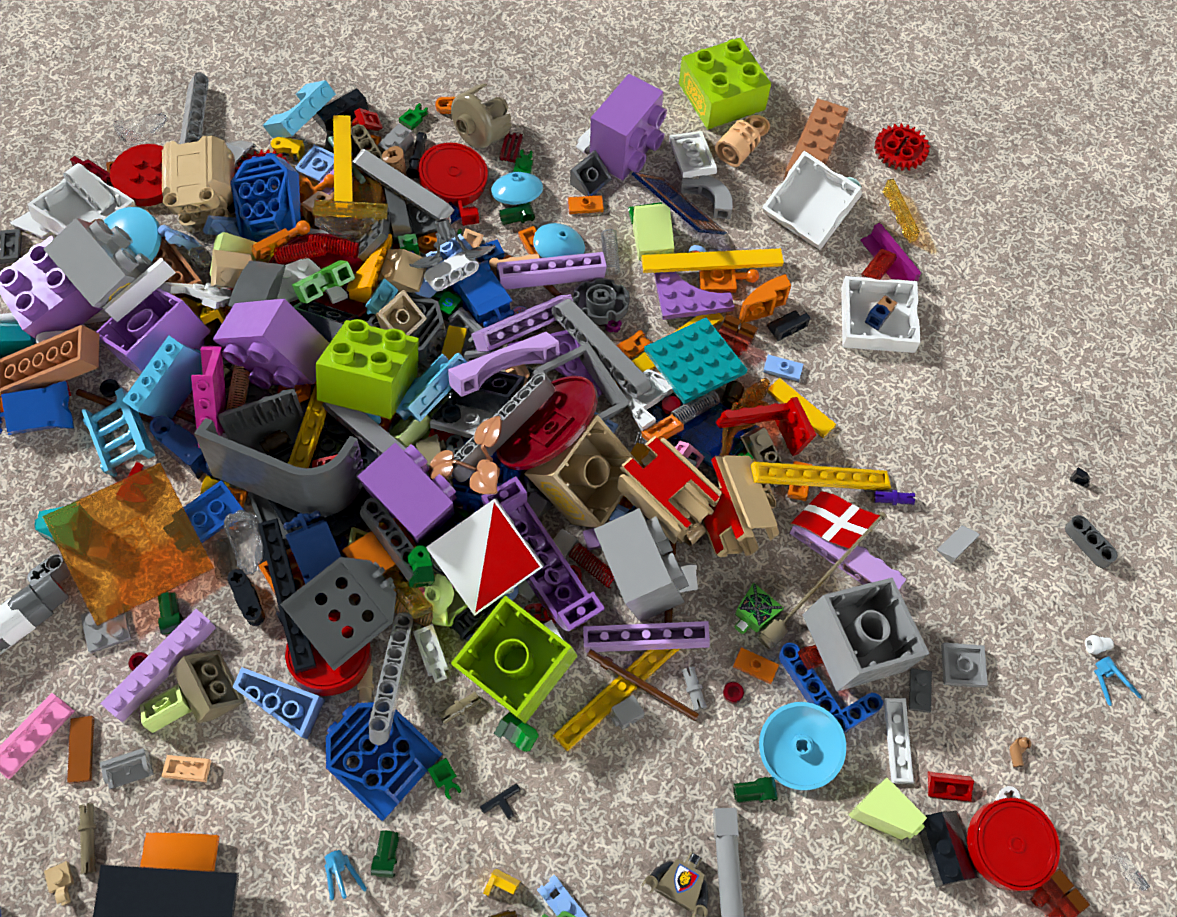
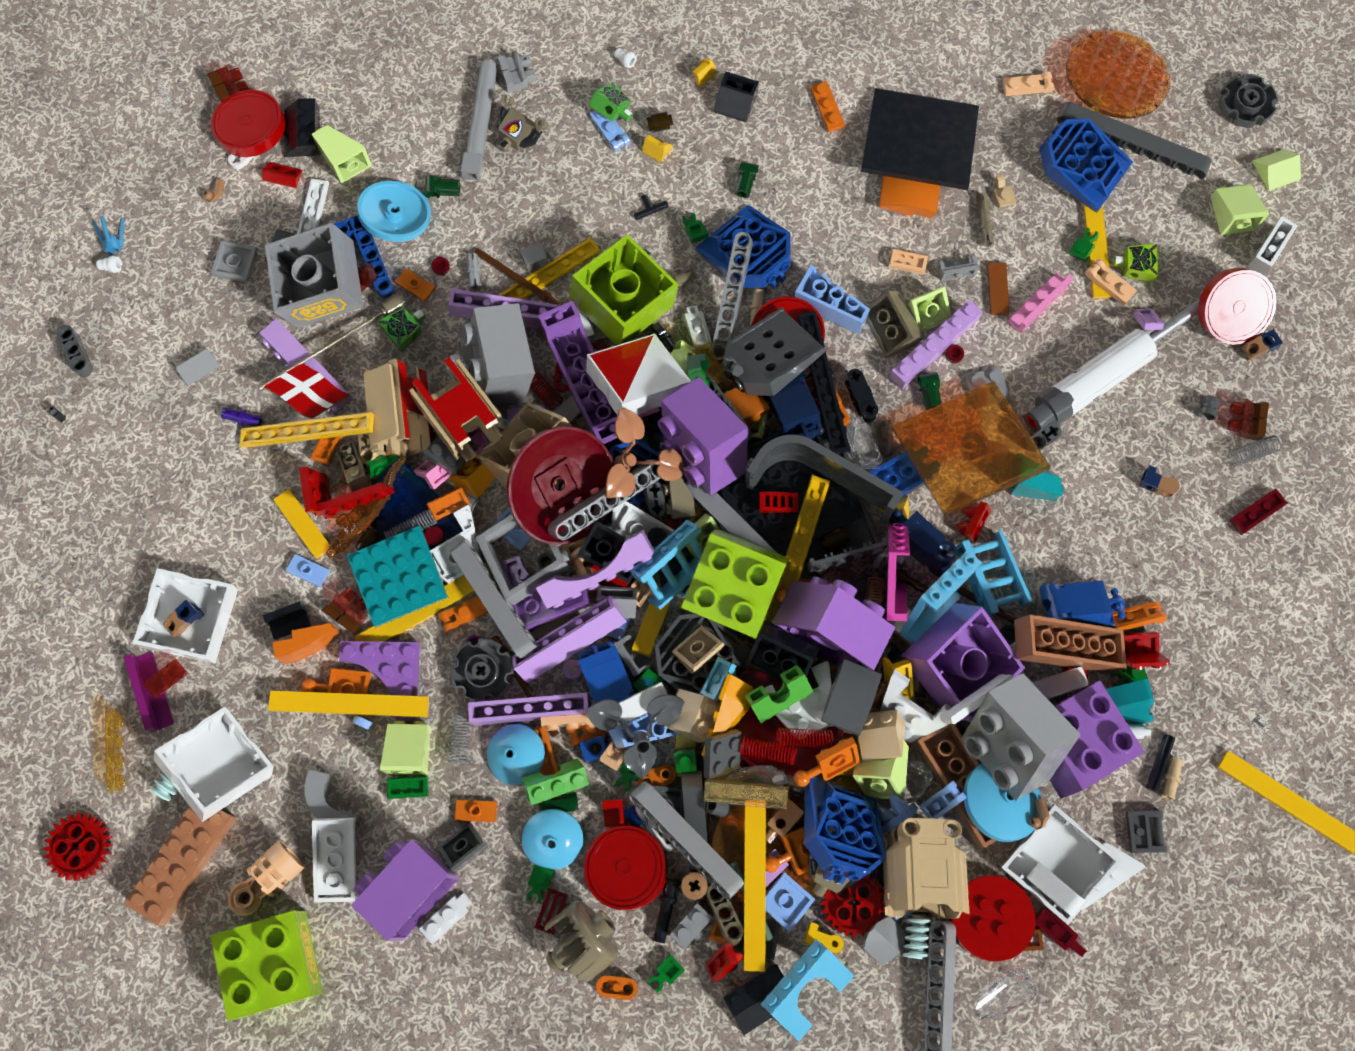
camera: 170 degrees left, 10 degrees up
dark azure plant [324,850,367,900] -> none
piece [631,172,727,235] -> none
none -> bright green arch [521,758,589,806]

